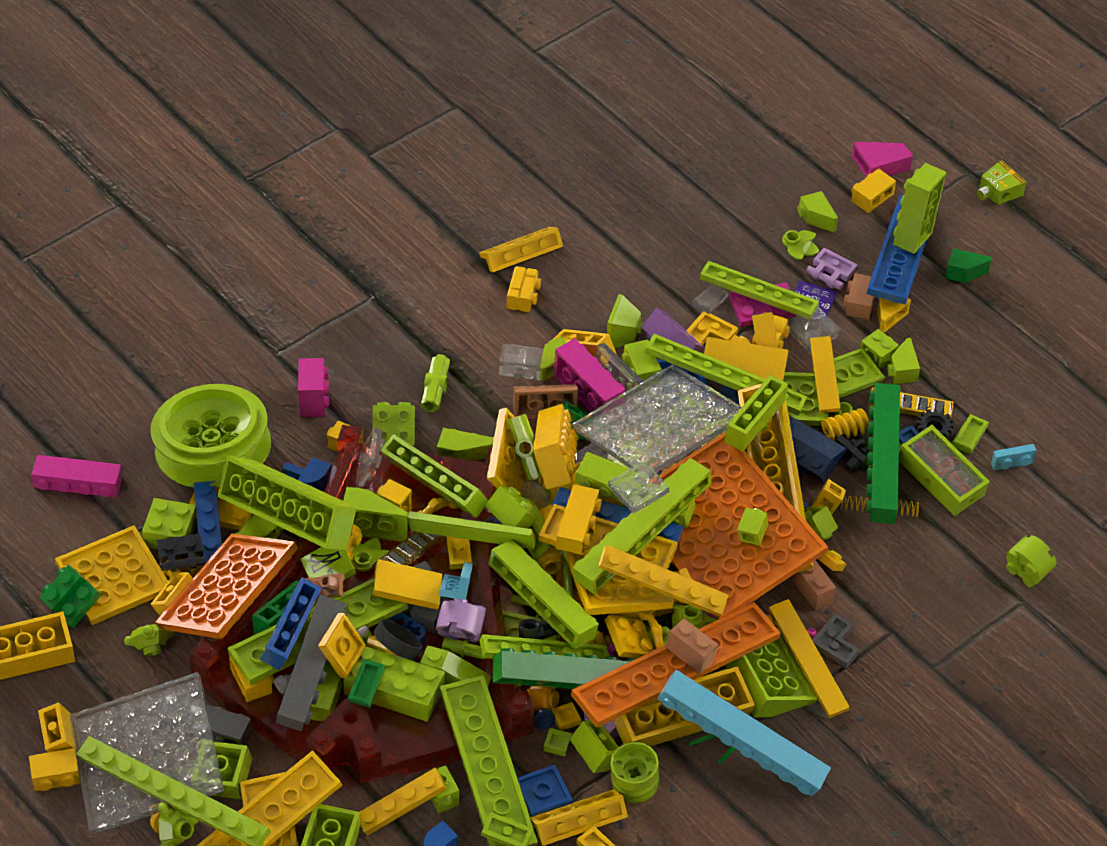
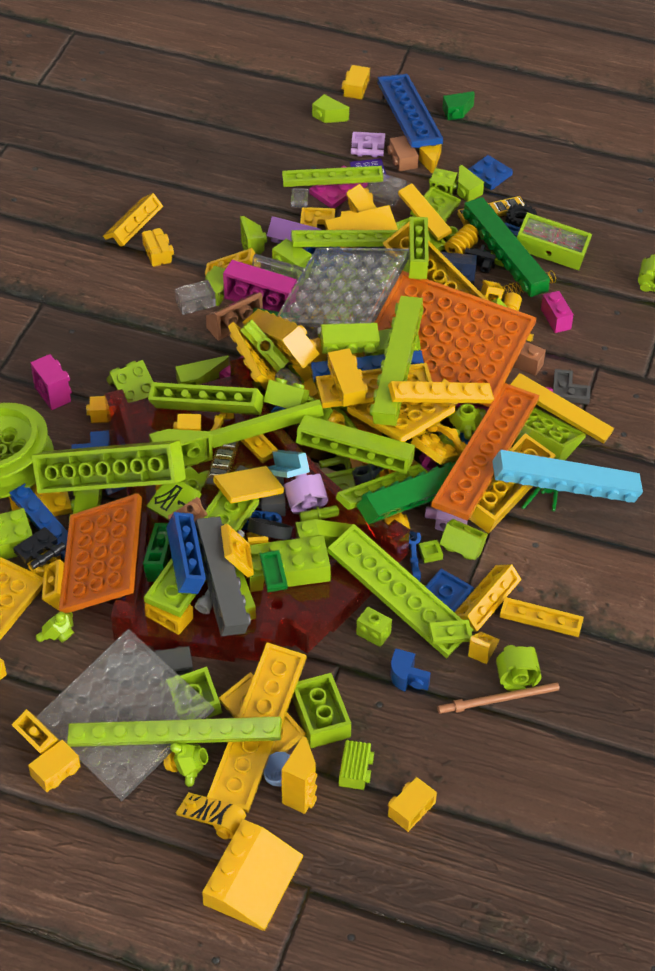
camera: 30 degrees left, 0 degrees up
clear plate [356,427,384,487] -> none
yellow plate [360,768,447,836] -> none
lime piece [421,354,450,413] -> none
yellow plate [552,702,581,731] -> none
clear plate [608,461,670,514] -> none
lime wheel [610,742,659,803] -> none
nougat brick [666,619,719,673] -> none
lime brick [737,508,769,546] -> none
lime plate [782,230,819,260] -> none
dark pink slope [852,142,913,177] -> none
lime brick [893,163,947,254] -> none
lime tile [952,414,989,454] -> none
lime torso [977,160,1026,205] -> none
medium azure plate [991,444,1036,470] -> none
none -> blue piece [405,532,421,582]
none -> blue plate [468,155,513,190]
none -> yellow brick [503,292,522,311]
none -> dark pink brick [541,291,574,333]

